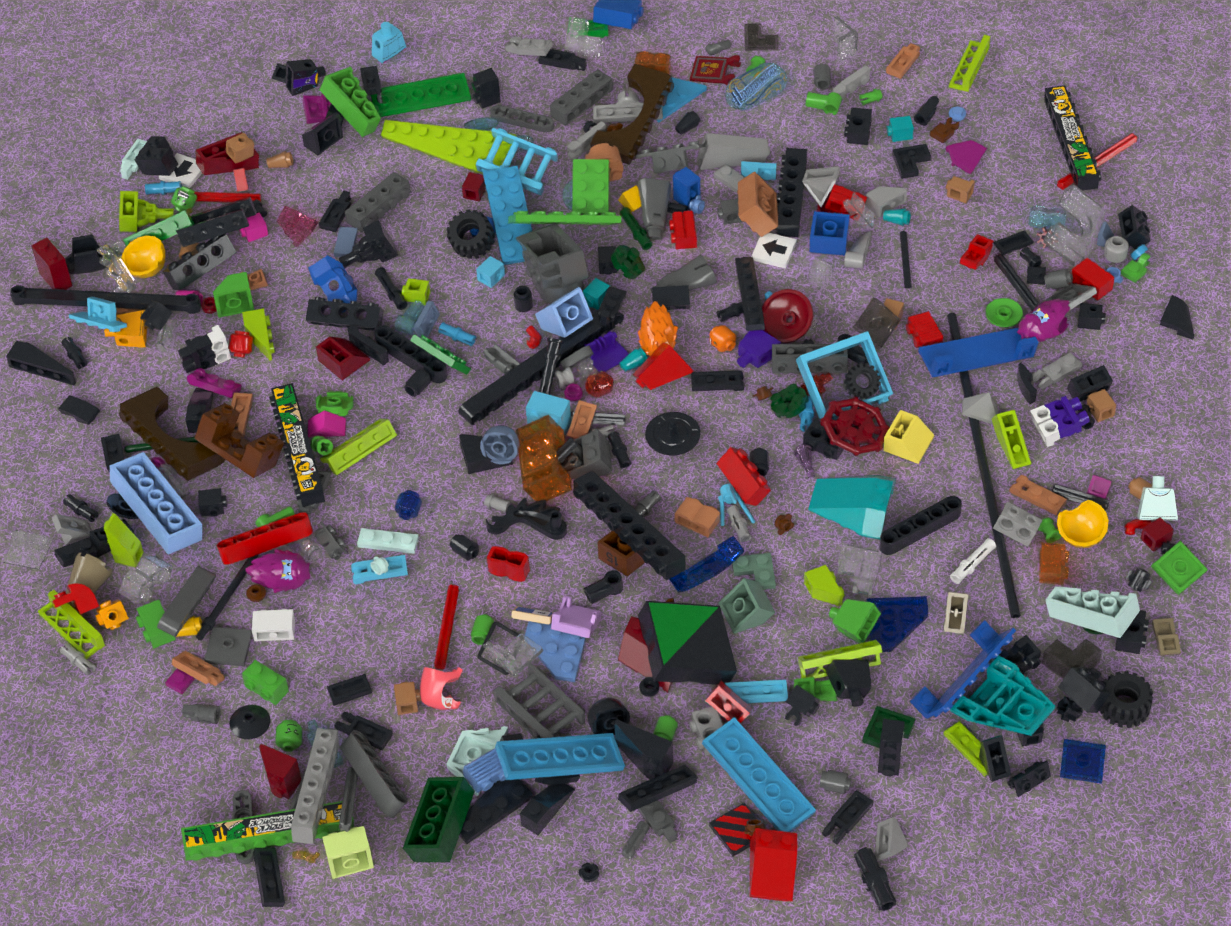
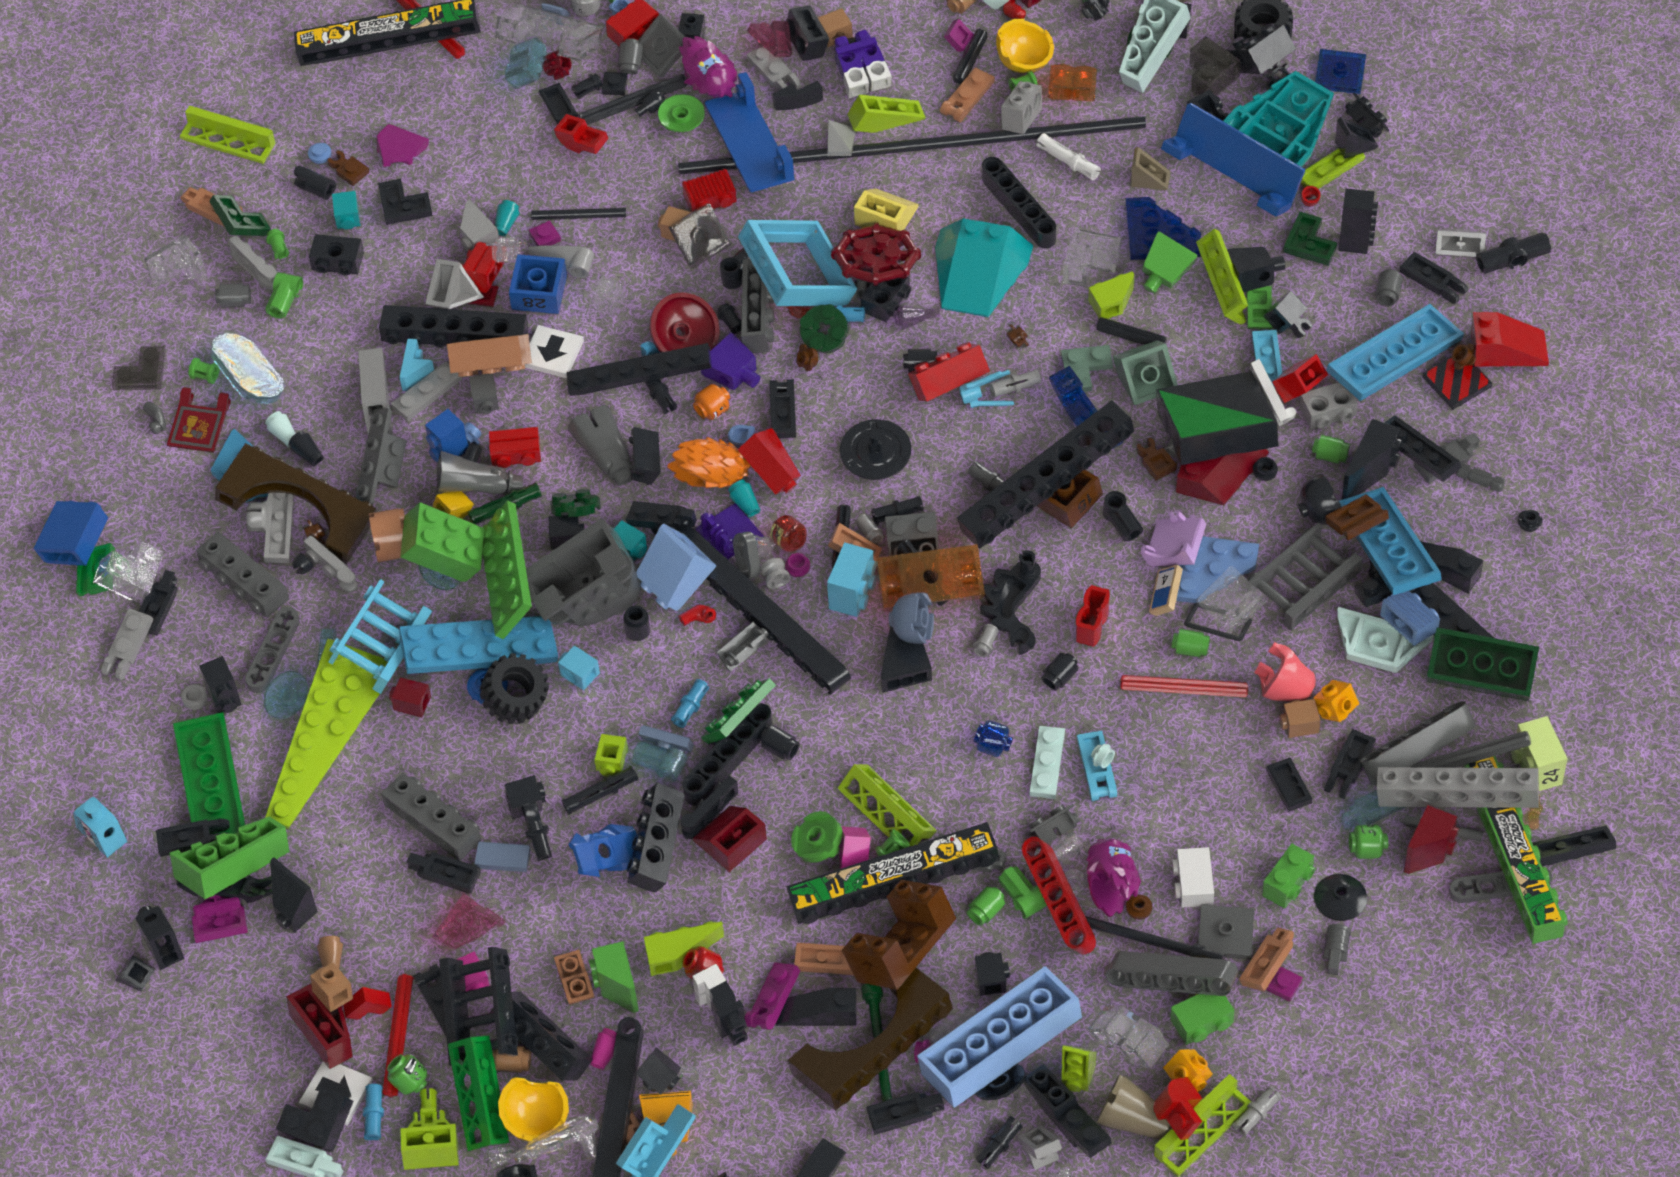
camera: 90 degrees left, 5 degrees up
dark red plate [201,297,217,314] -> none
black pin [539,338,564,395] -> none
clear orange brick [635,51,671,74] -> none
nougat brick [675,497,720,537] -> none
black tyre [844,363,881,399] -> none
medium nougat brick [946,176,975,203] -> none
none -> dark green plate [209,195,272,236]
none -> light aqua cone [265,411,296,448]
none -> magenta plate [529,220,561,246]
none -> black cylinder [635,91,665,117]
none -> medium blue tile [728,425,755,448]
none -> clear pink slope [747,21,792,57]
none -> bright green brick [966,887,1005,926]
none -> black axle [1097,317,1167,345]
none -> white hinge [1249,359,1296,426]
none -> red hinge [1301,186,1321,207]
none -> light orange brick [1313,680,1359,722]
none -> reddish brown plate [1325,494,1389,541]

